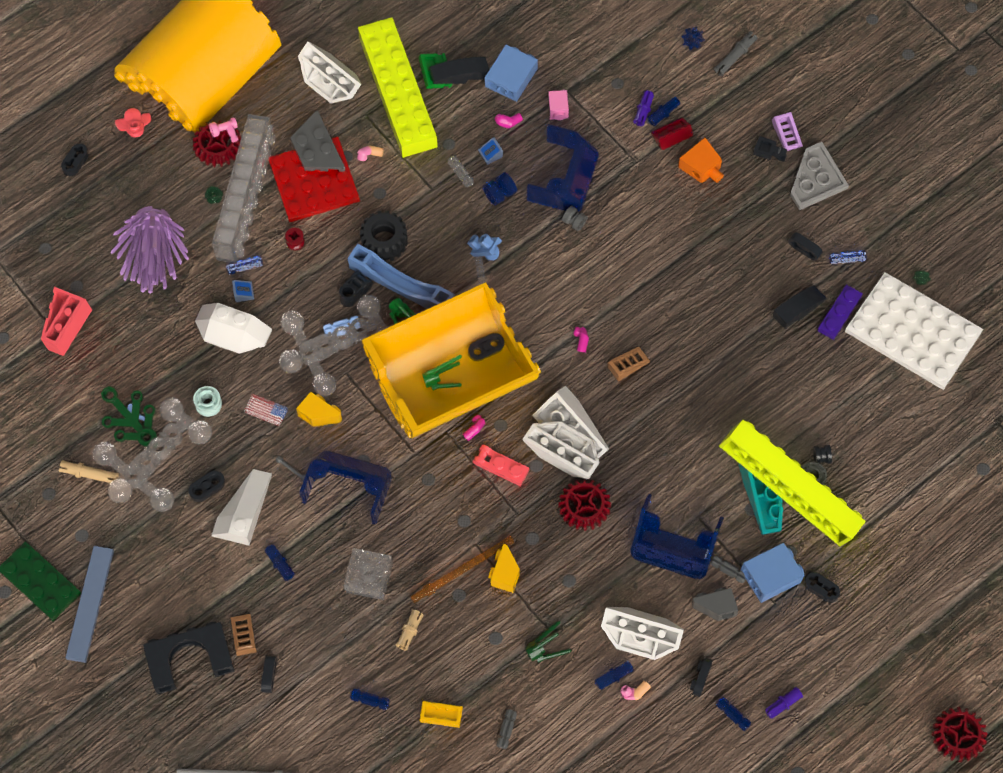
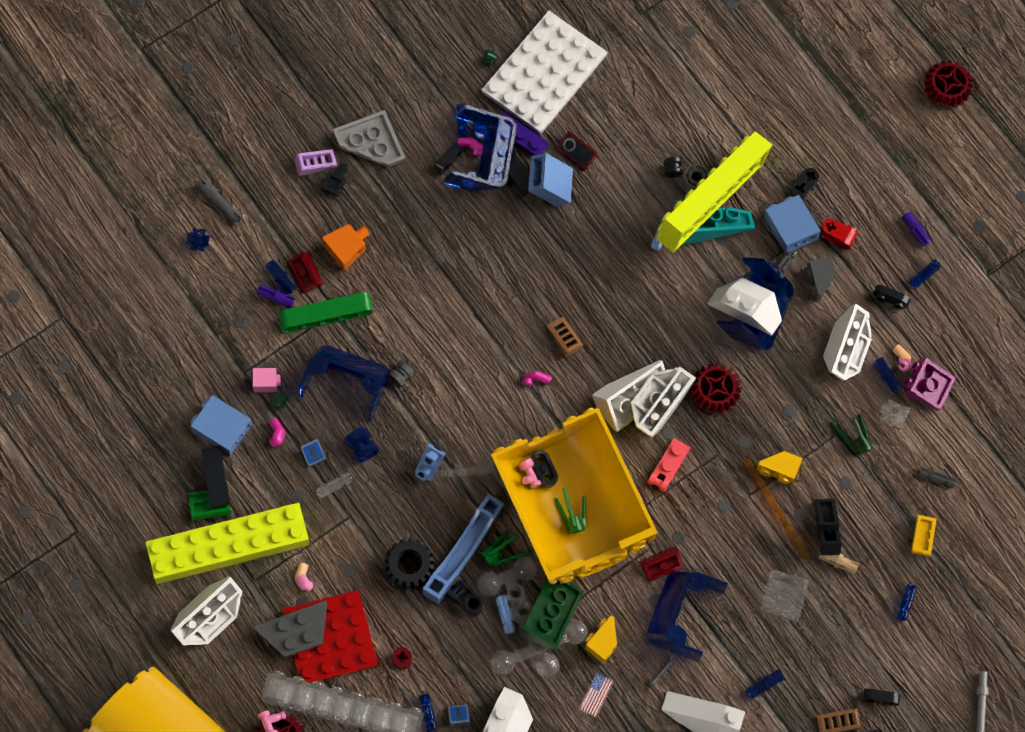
camera: 95 degrees left, 5 degrees up
none -> clear green plate [271,391,288,410]
none -> green beam [278,292,373,333]
none -> clear blue windscreen [443,105,517,191]
none -> dark pink arm [458,138,483,156]
none -> bright pink piece [518,458,542,489]
none -> dark green plate [520,577,584,652]
none -> medium blue brick [528,153,573,206]
none -> slope [556,131,597,171]
none -> dark red slope [639,546,684,582]
none -> white wedge [708,278,782,336]
none -> black slope [815,499,842,555]
none -> red piece [820,218,858,250]
none -> clear brick [878,399,911,430]
none -> magenta plate [903,358,956,411]

